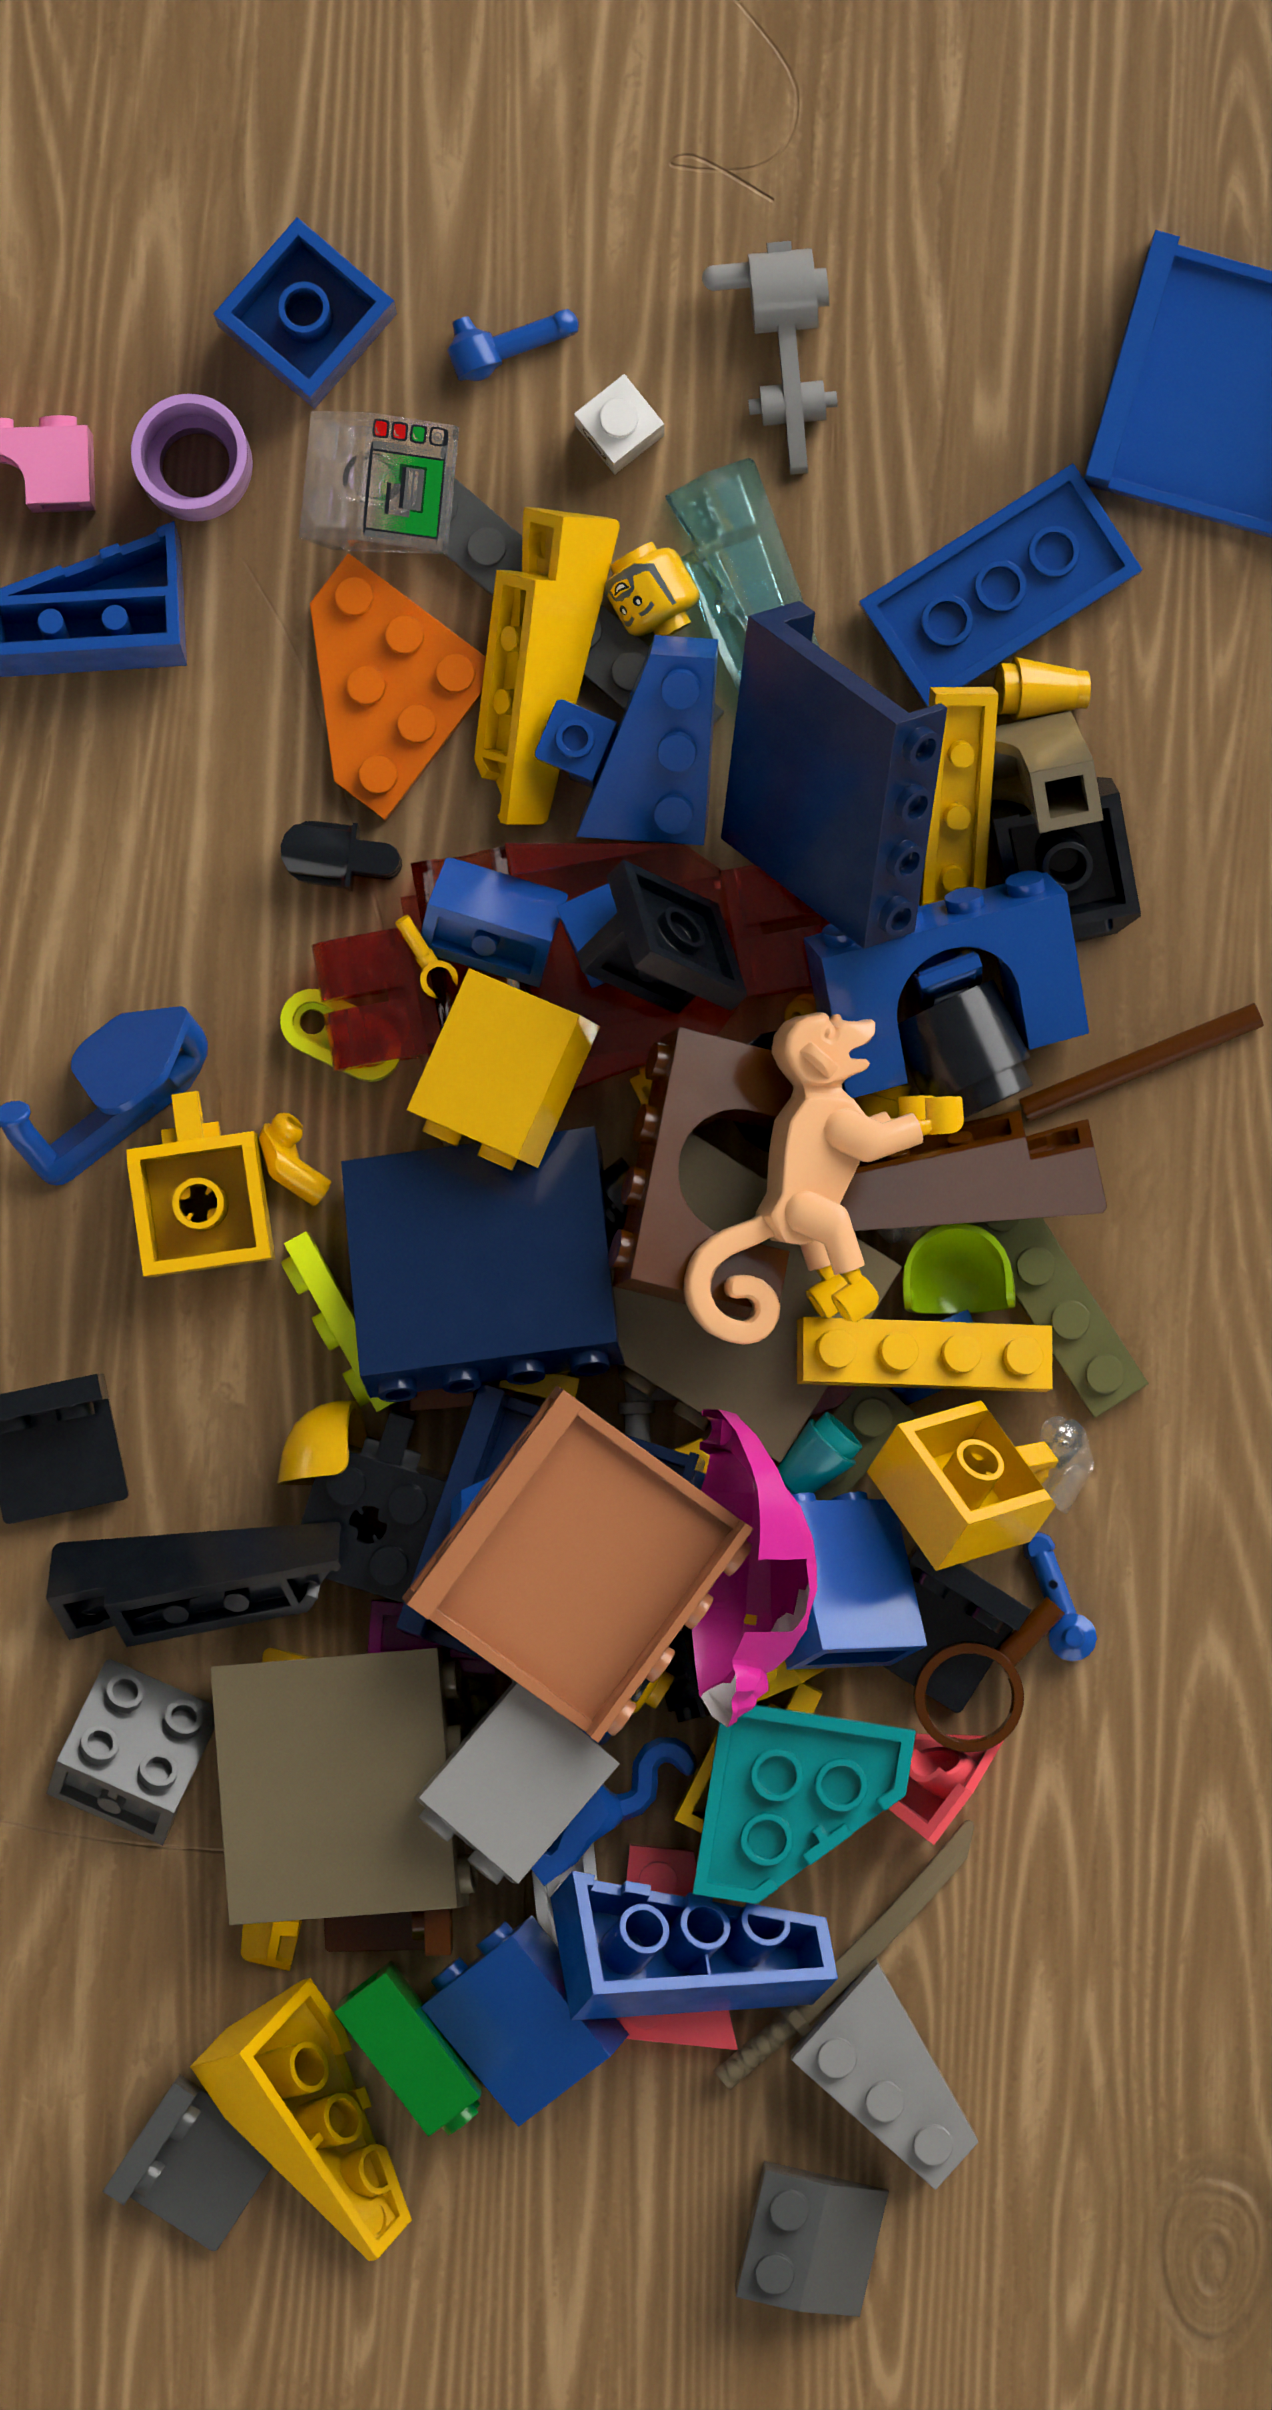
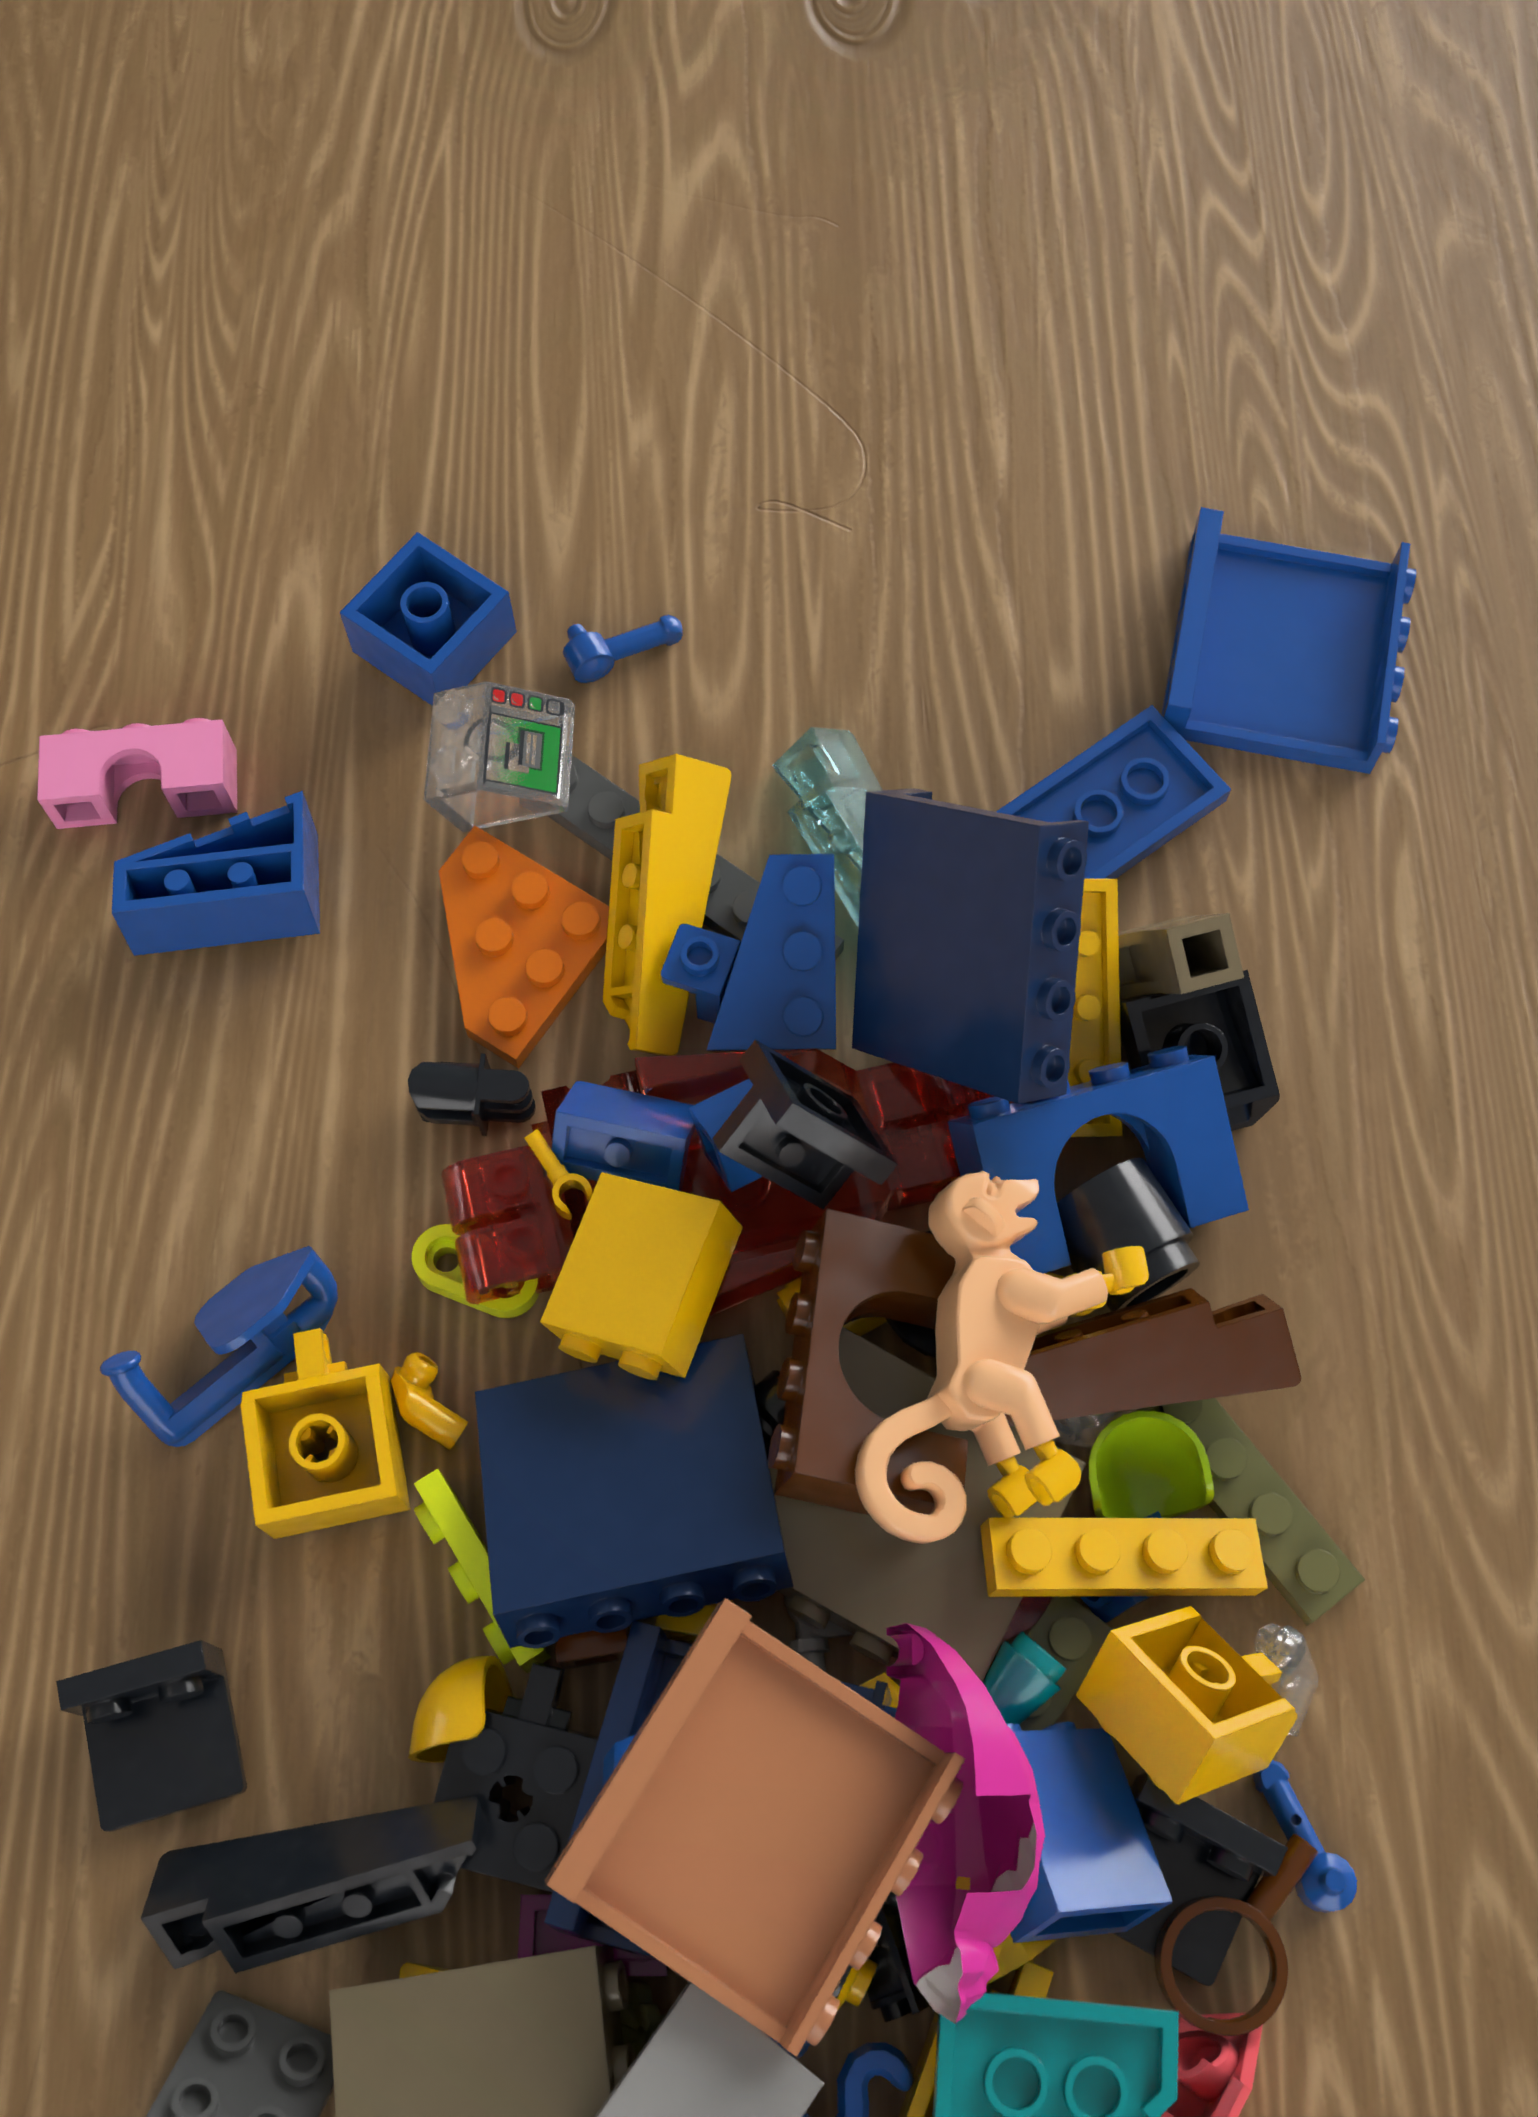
camera: 10 degrees left, 20 degrees down
lavender piece [131,394,253,521] -> none
white brick [574,374,664,475] -> none
yellow head [605,542,700,636] -> none
light grey piece [702,241,838,475] -> none
blue slope [909,947,983,1010] -> none
yellow cone [994,657,1091,721] -> none
reddish brown bar [1018,1003,1264,1123] -> none

